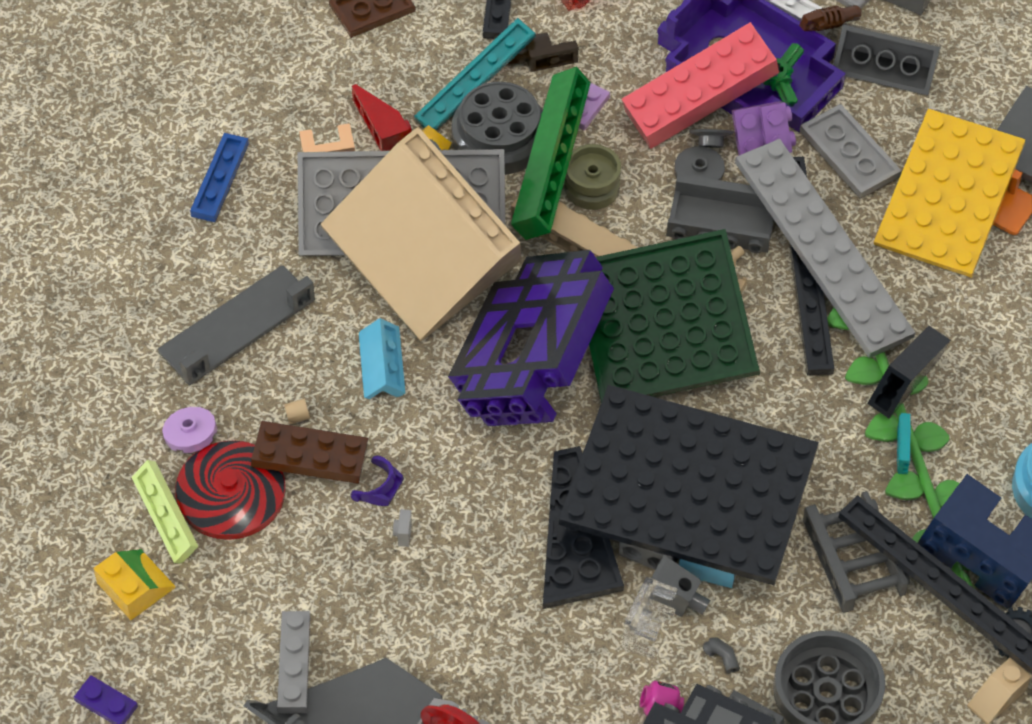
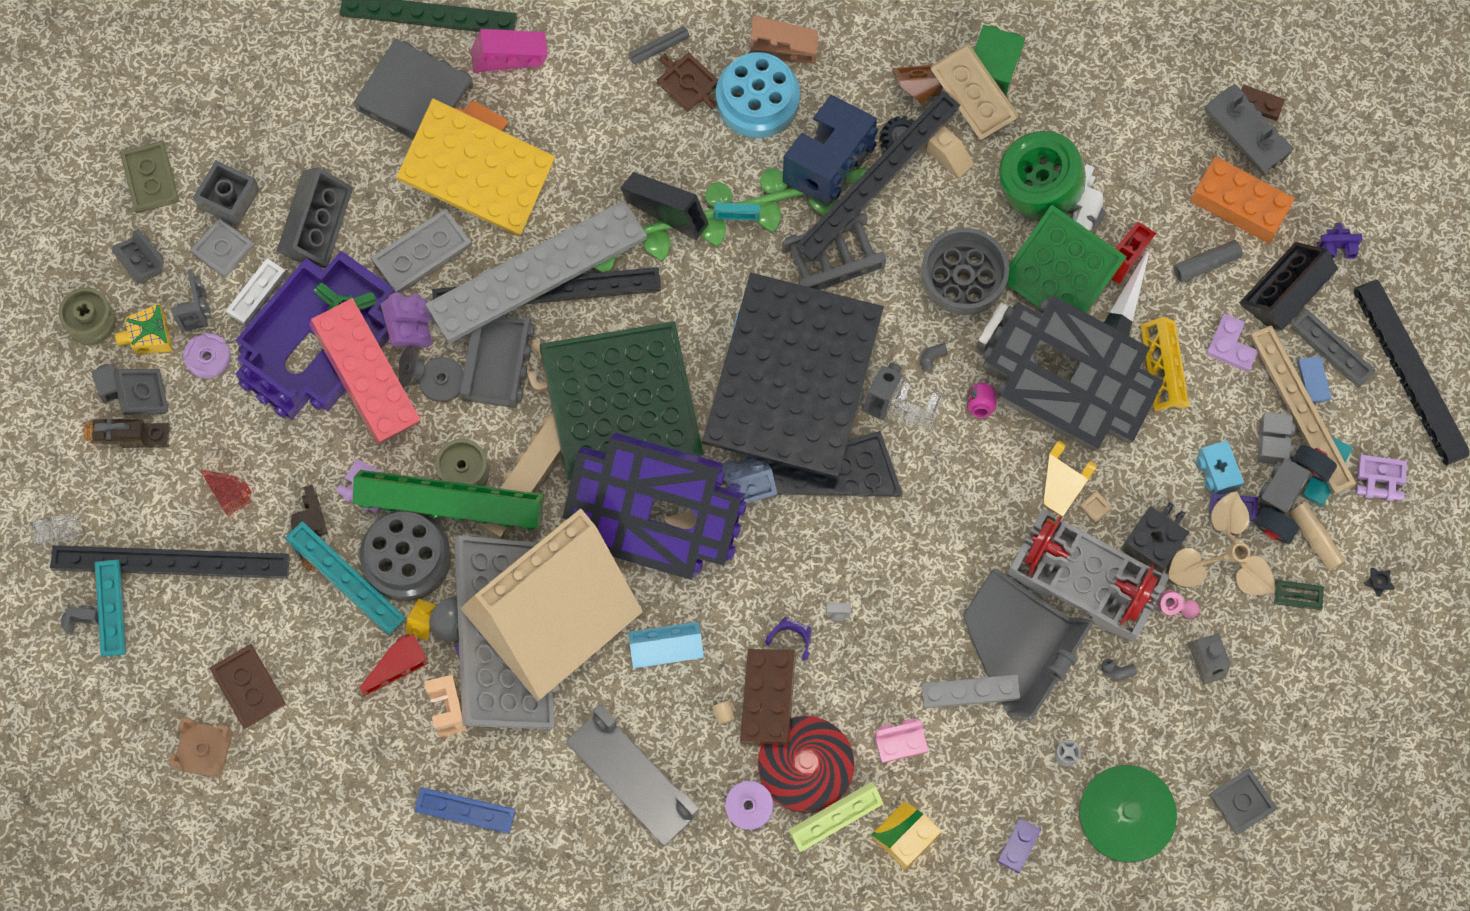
camera: 95 degrees left, 15 degrees up
reddish brown hinge [799,5,861,32] -> none
none -> sand blue bracket [722,456,777,503]
none -> bright pink bracket [874,719,928,764]

